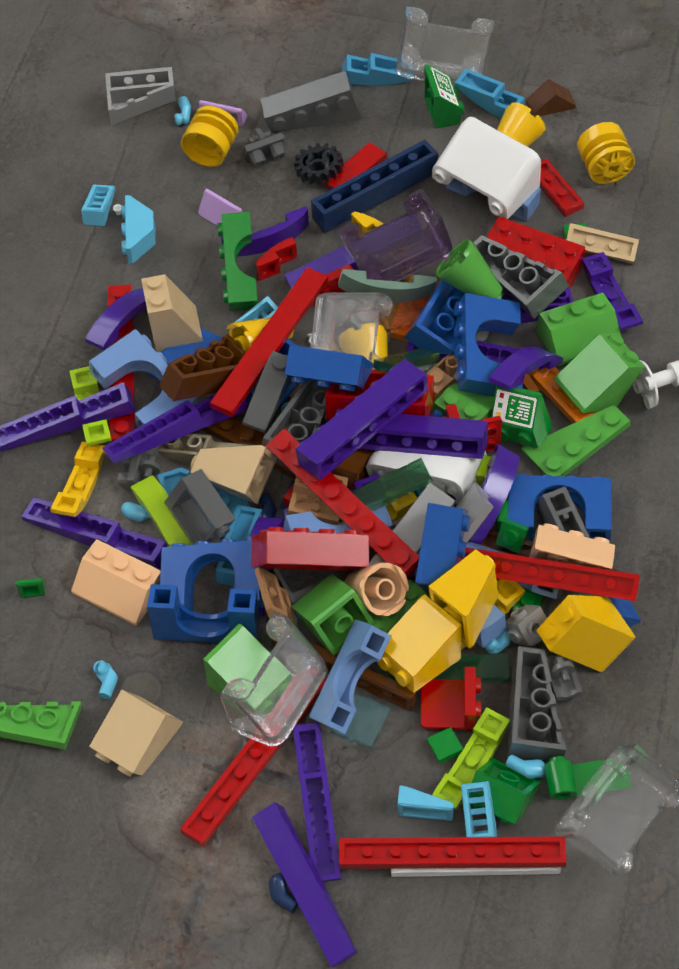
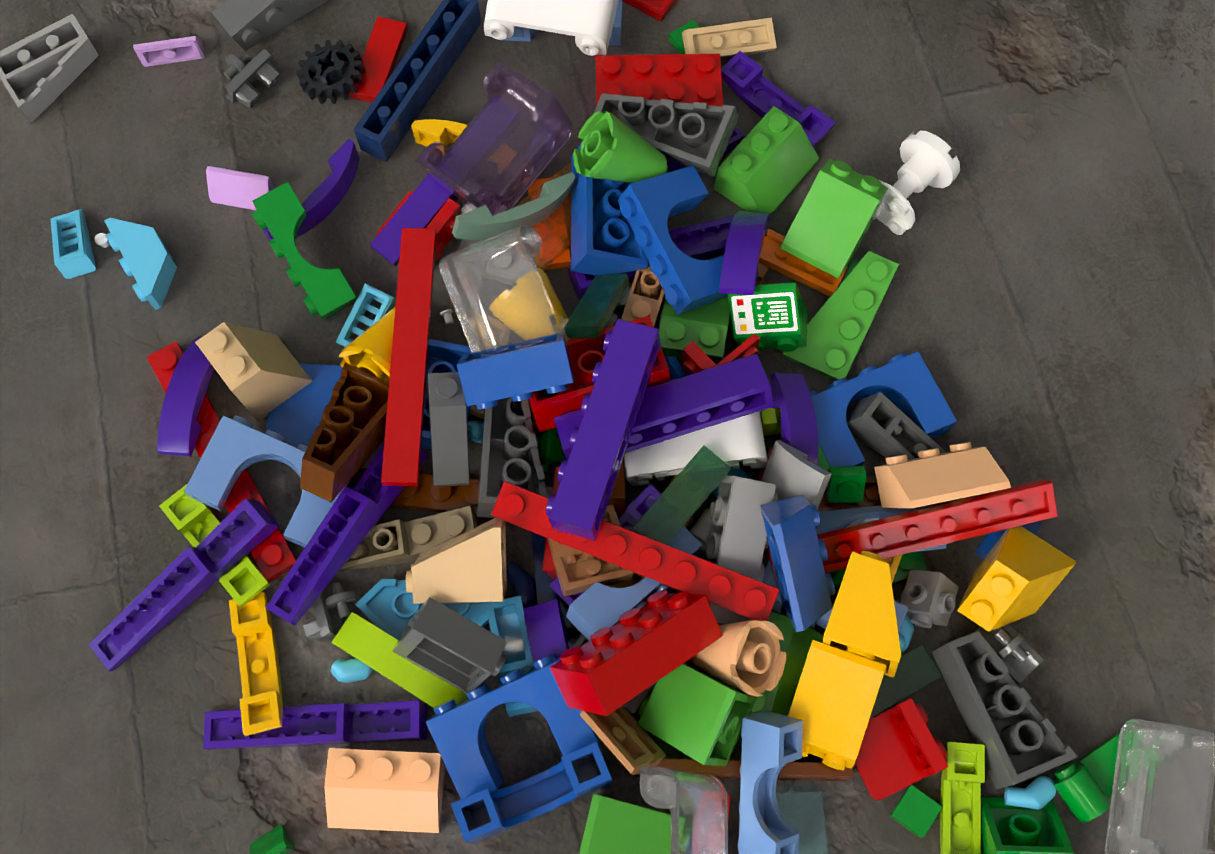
camera: 30 degrees left, 15 degrees up
medium azure arm [174,96,192,126] -> none
yellow wheel [180,106,239,167] -> none
red slope [256,237,297,281] -> none

